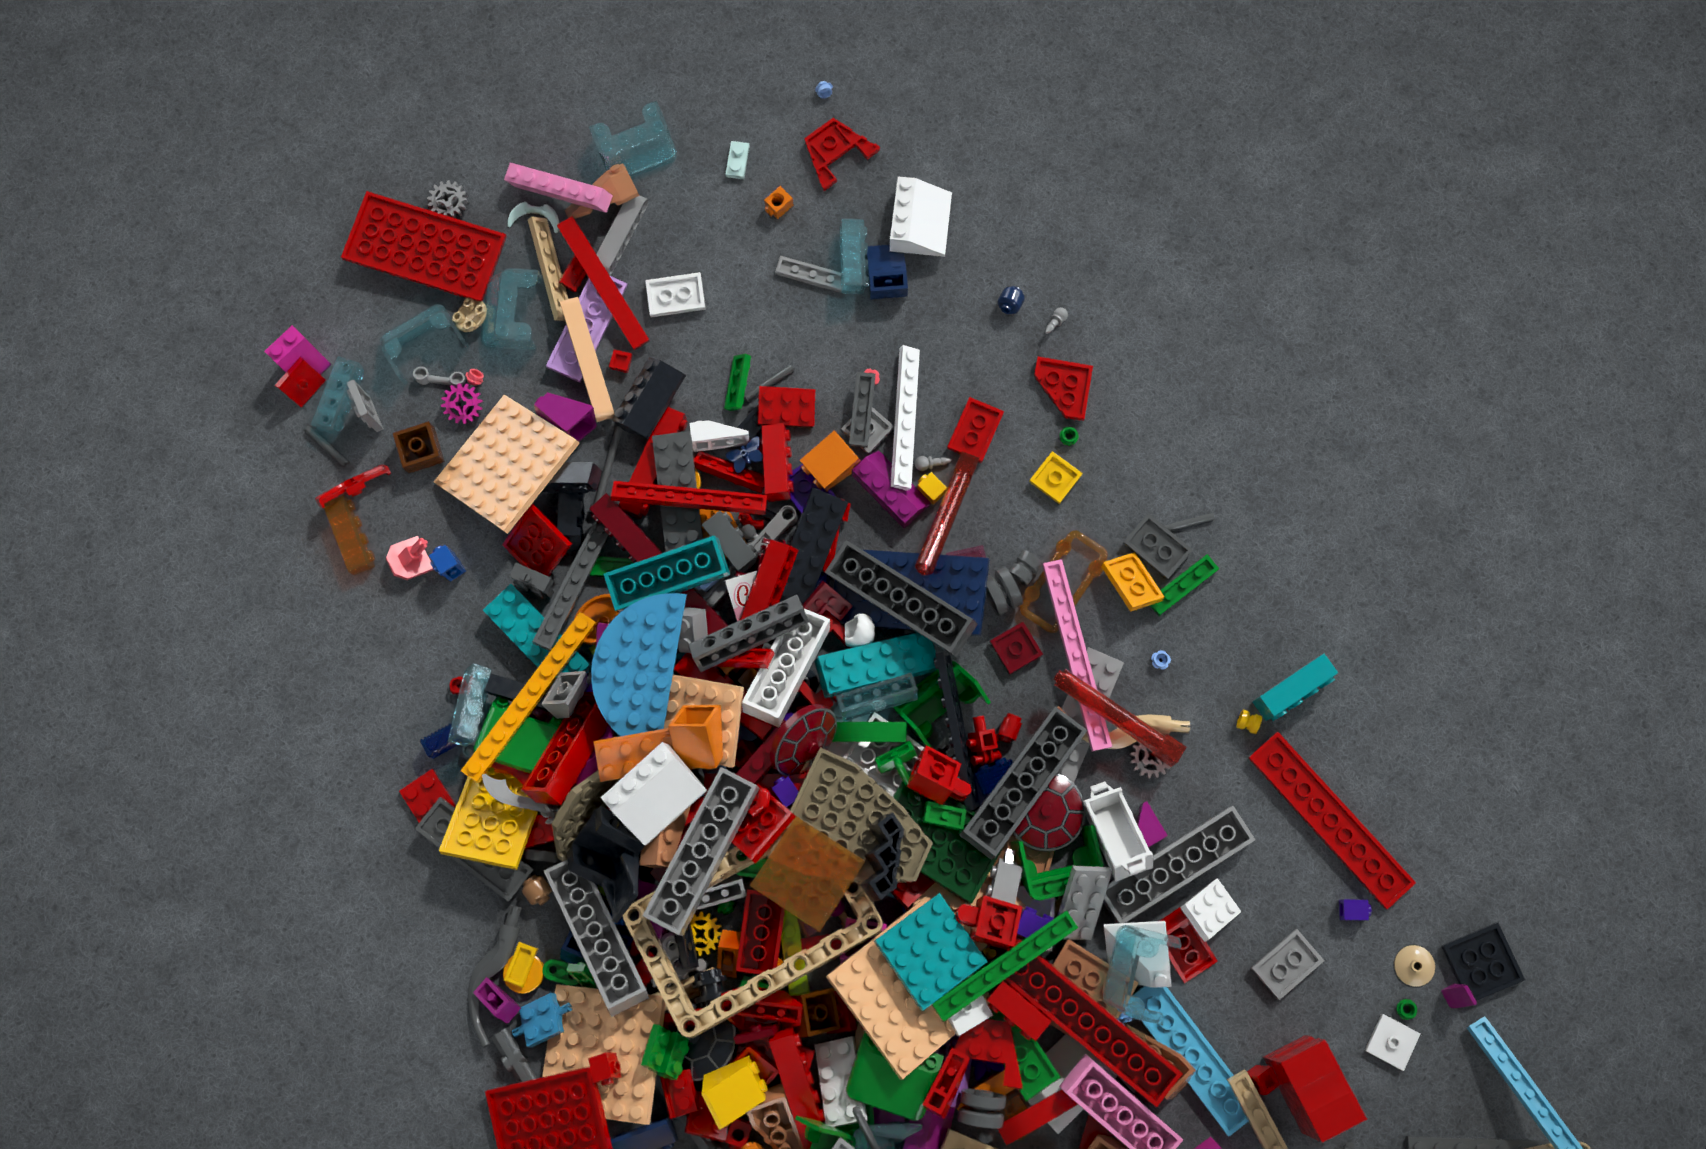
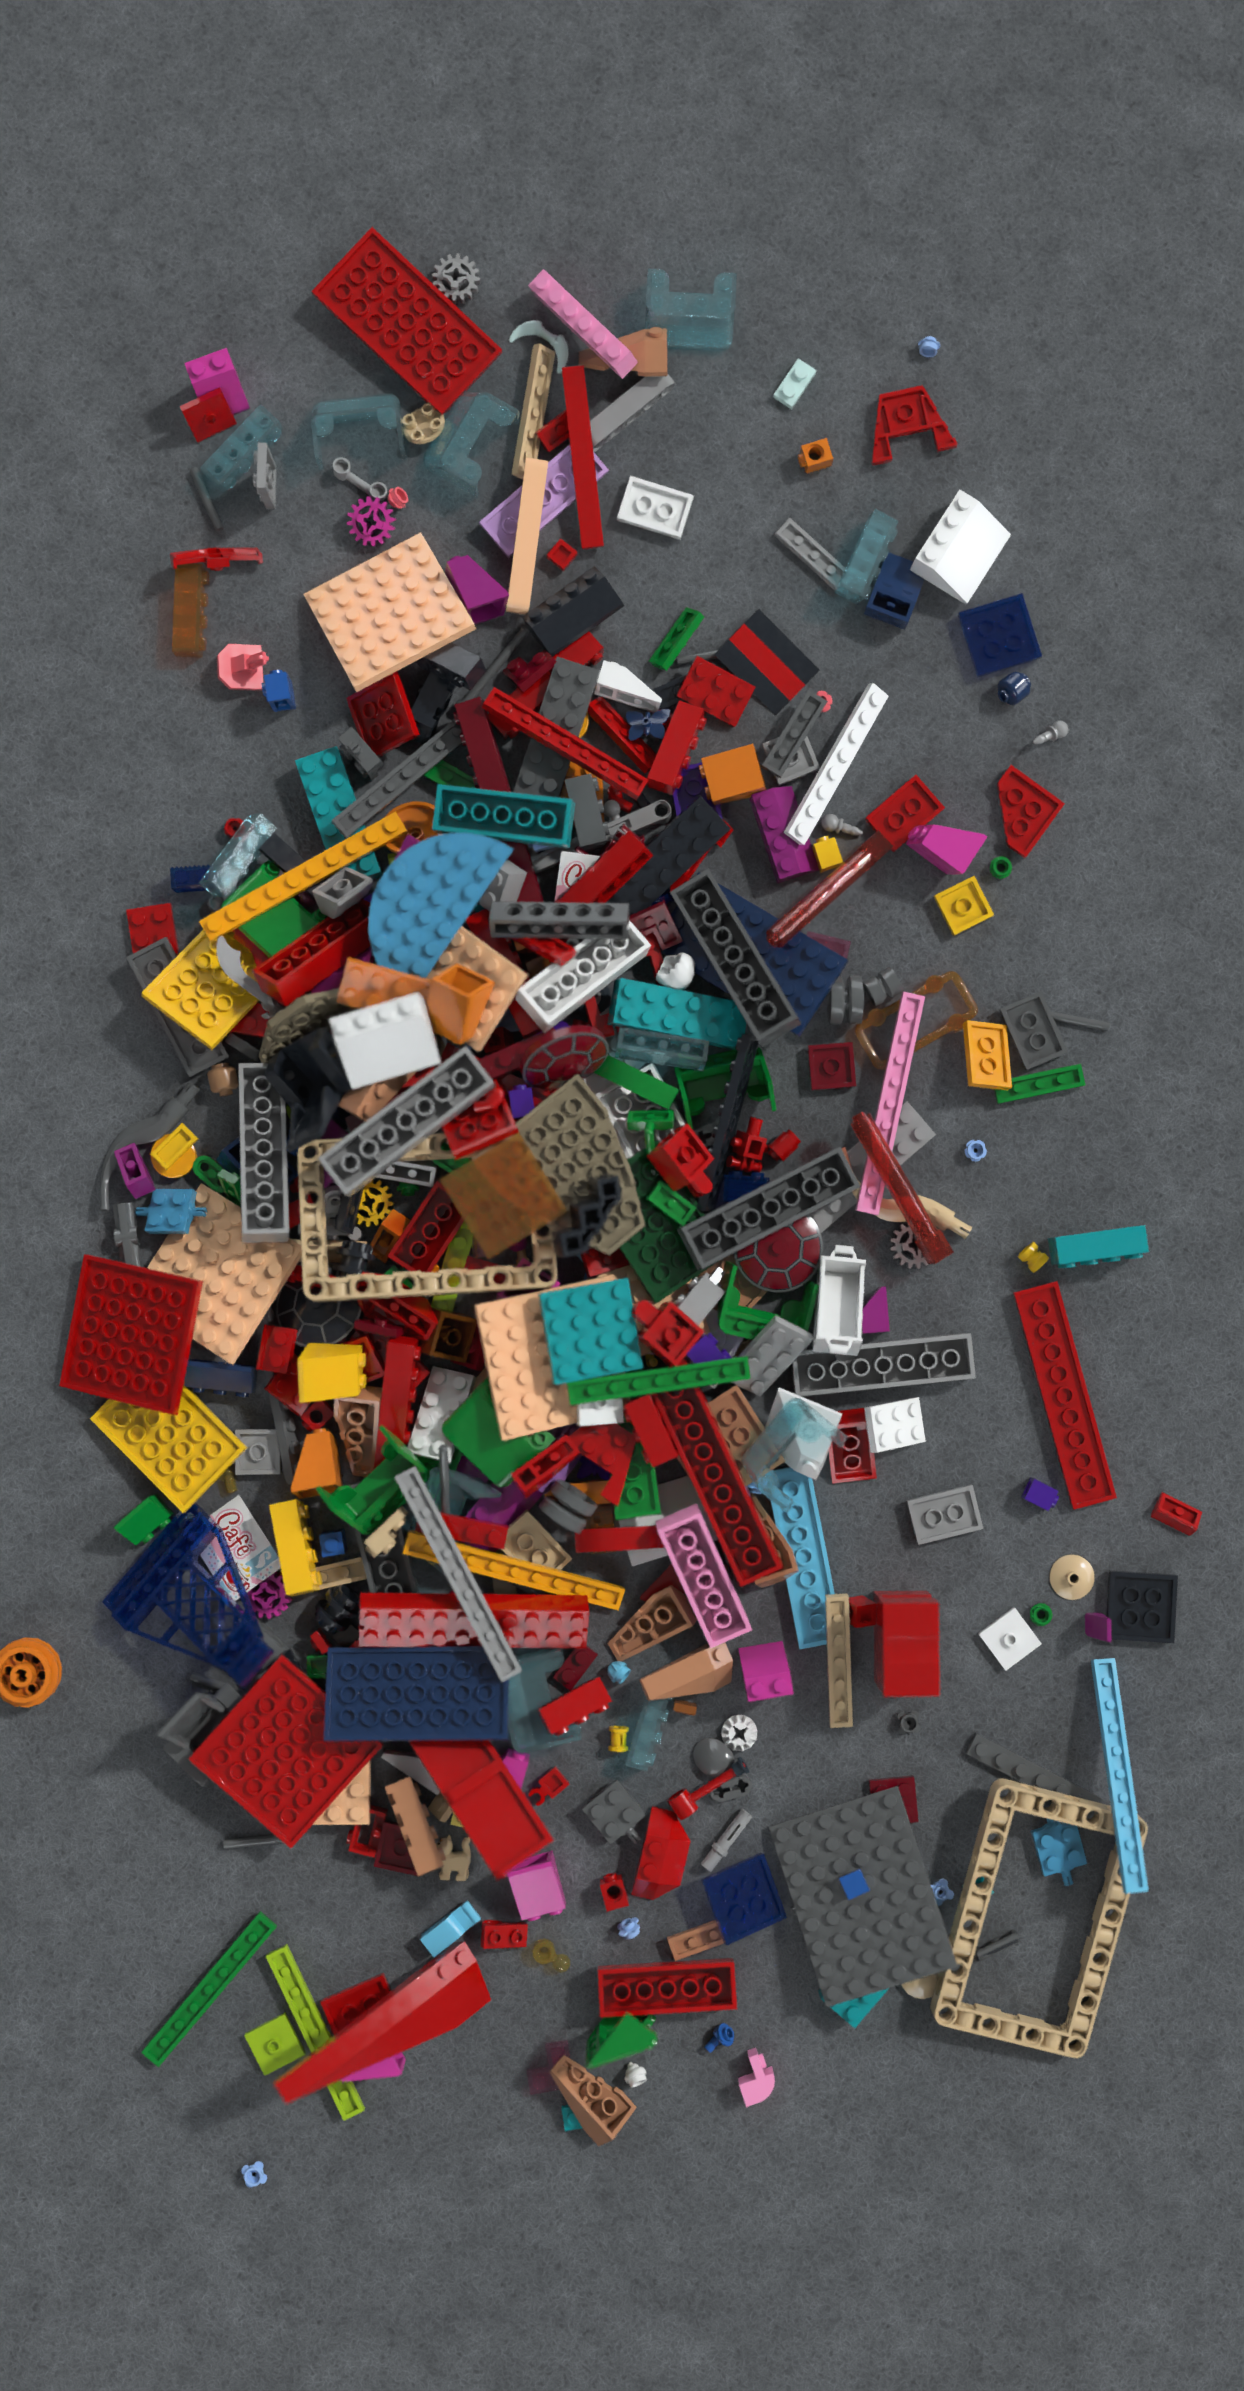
camera: 20 degrees right, 10 degrees up
reddish brown brick [393,421,445,473] -> none
red brick [588,1052,621,1086] -> none
green plate [641,1024,689,1080] -> none
none -> dark red plate [503,649,556,692]
none -> black sticker [714,609,820,716]
none -> dark pink slope [906,824,987,875]
none -> clear blue plate [958,593,1042,678]
none -> red slope [1151,1492,1202,1536]

